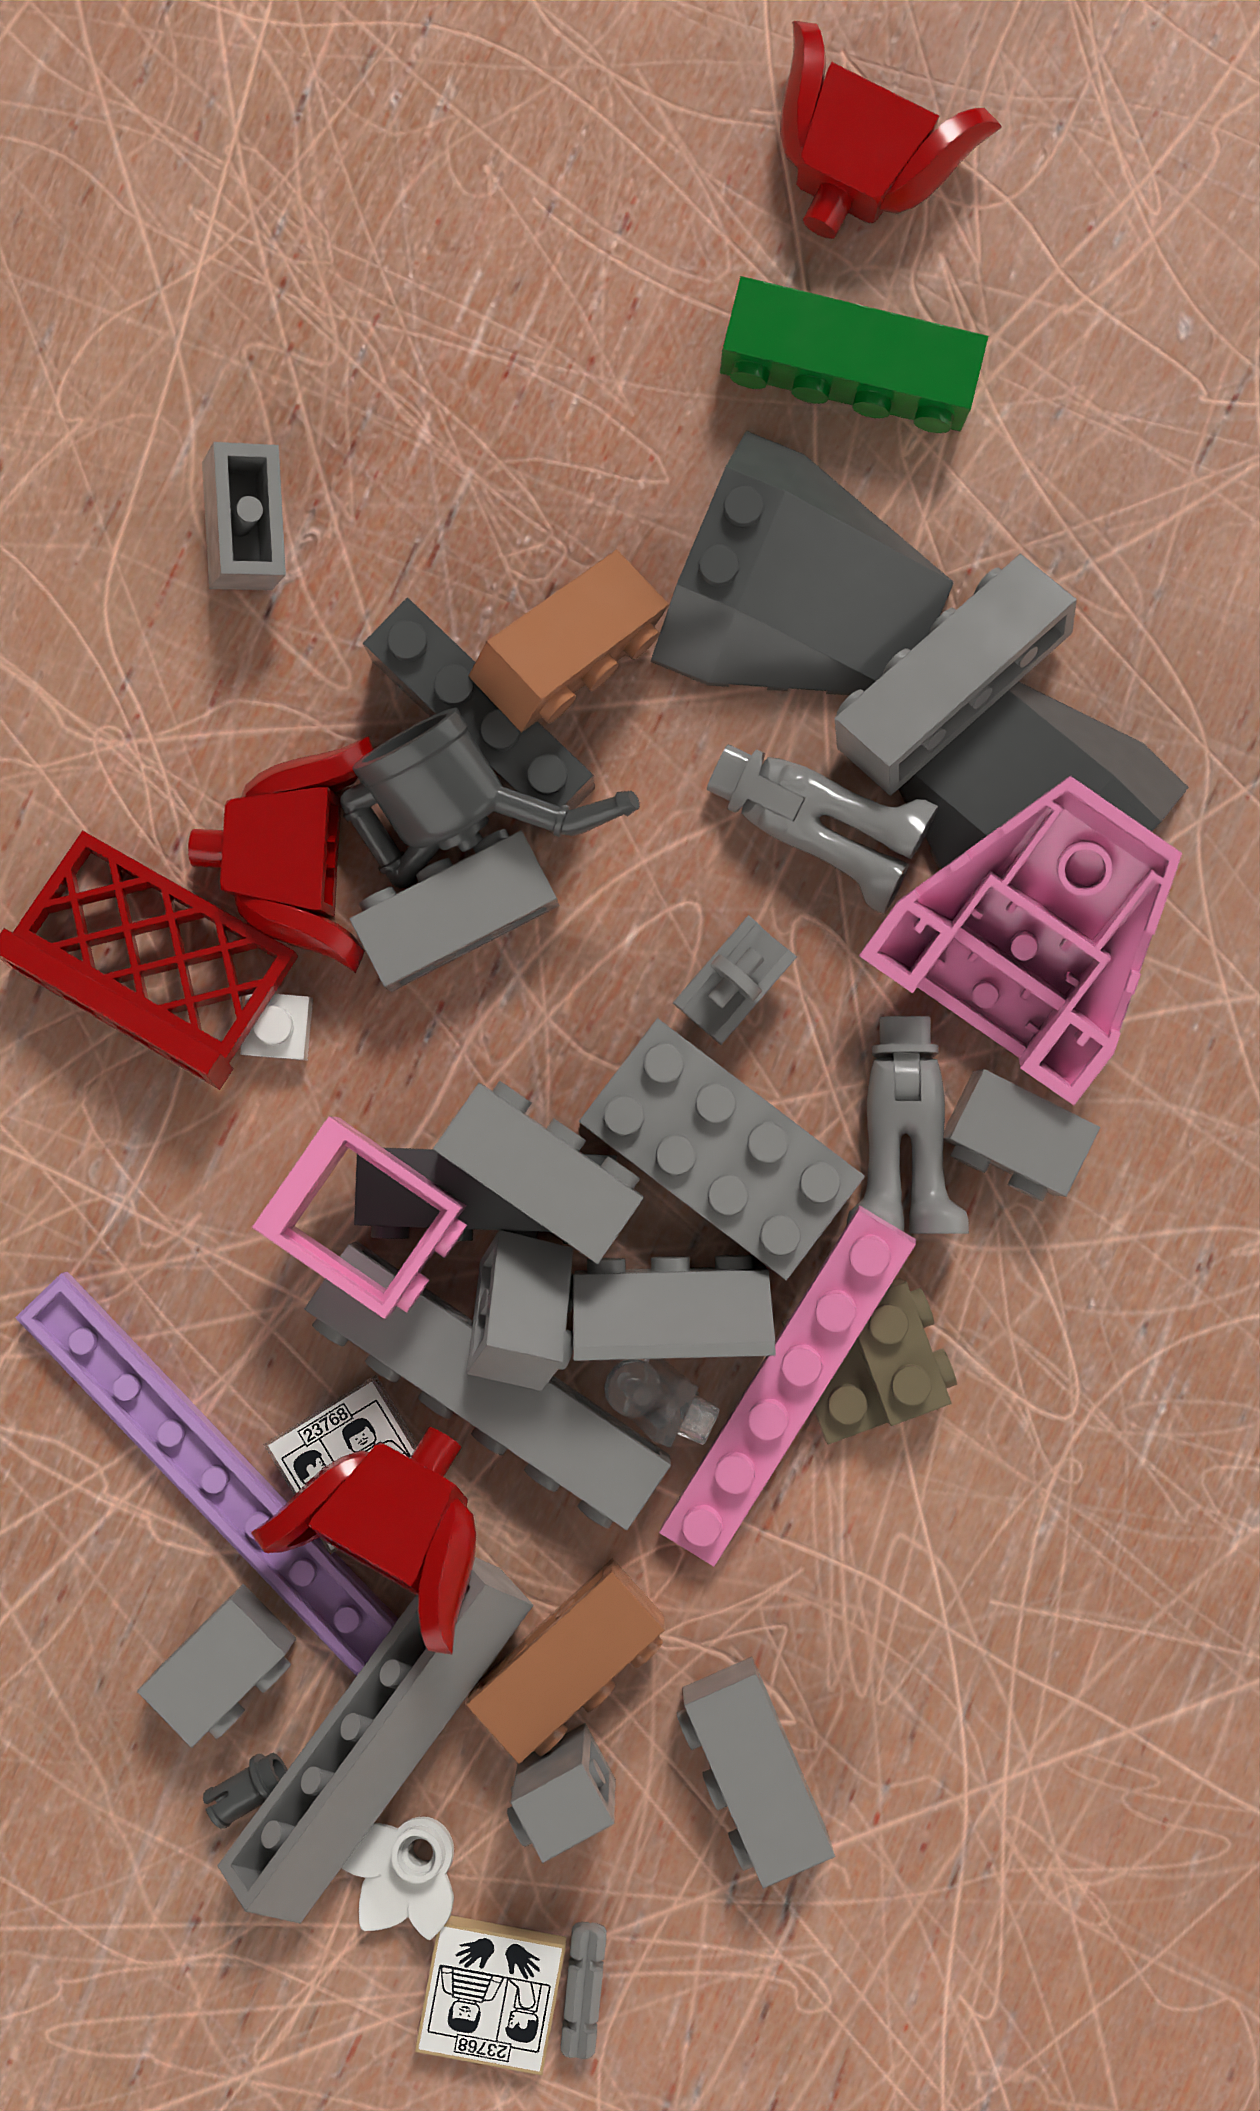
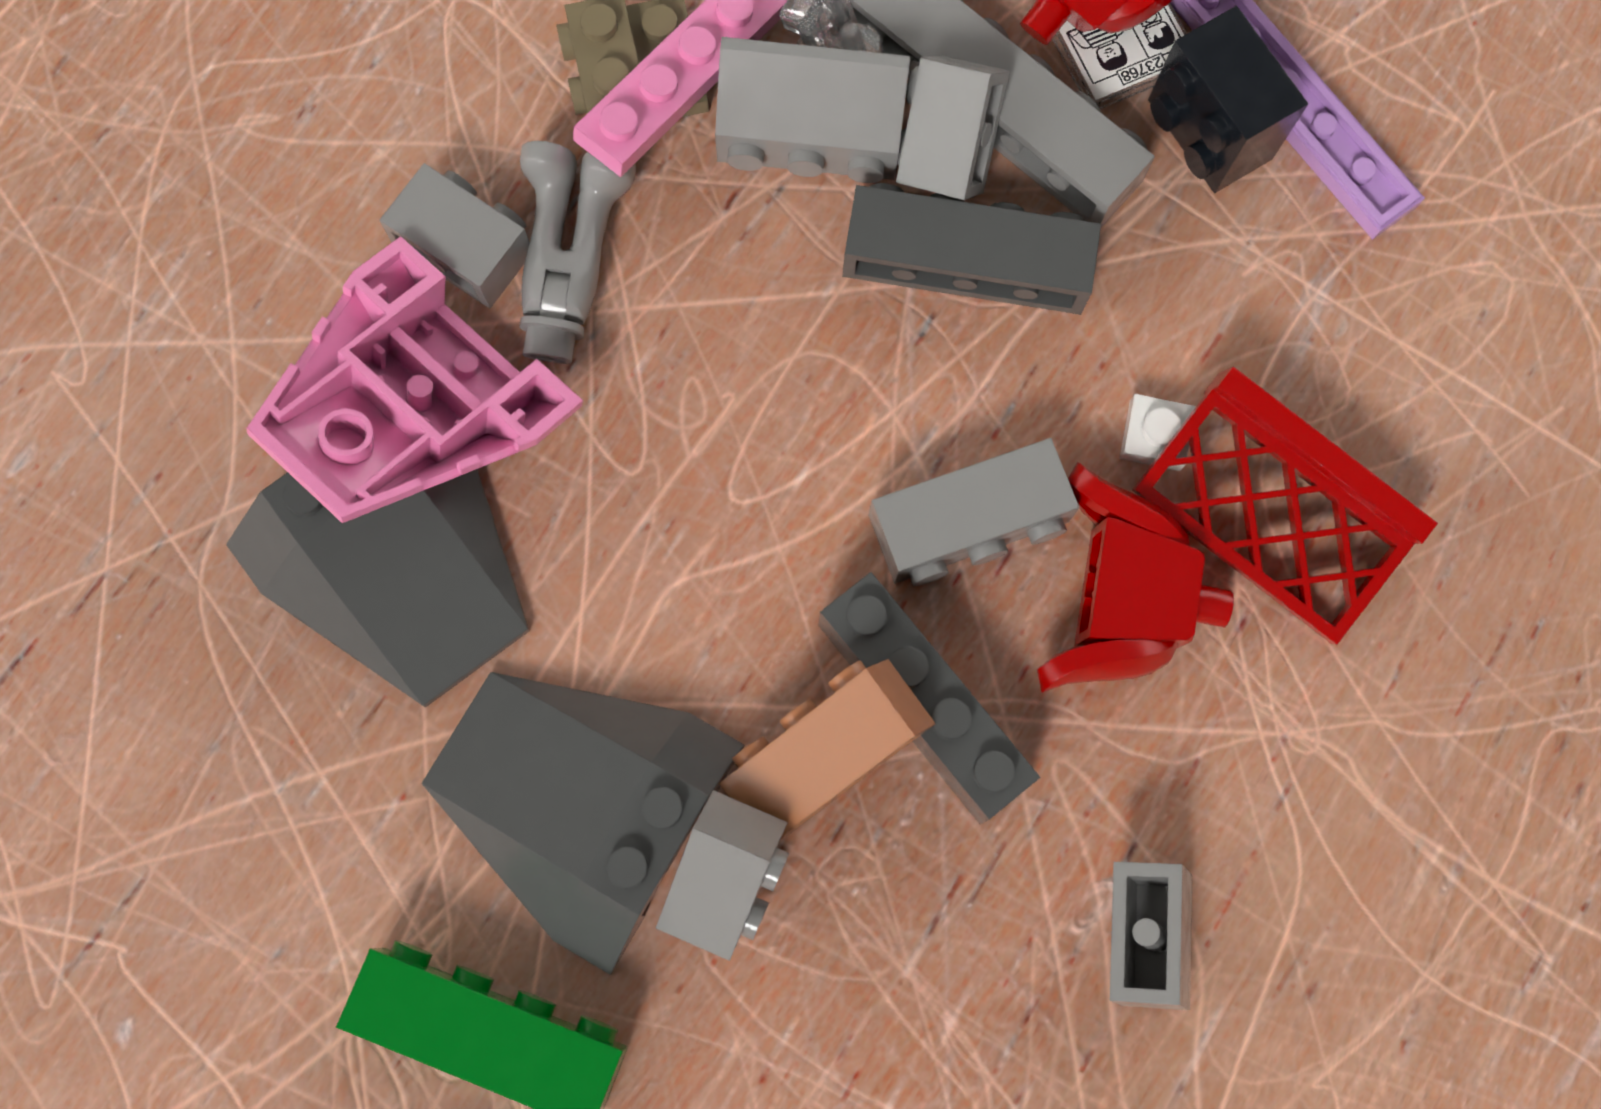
camera: 175 degrees left, 10 degrees down
bright pink window [252,1116,467,1319] -> none
dark grey piece [340,708,640,888] -> none
light grey brick [433,1081,644,1264] -> none
light grey brick [578,1018,865,1281] -> none
light grey hips [673,915,797,1045] -> none
light grey piece [707,744,938,915] -> none
light grey brick [834,553,1077,796] -> none
none -> light grey brick [656,790,789,961]
none -> black brick [1148,5,1308,194]

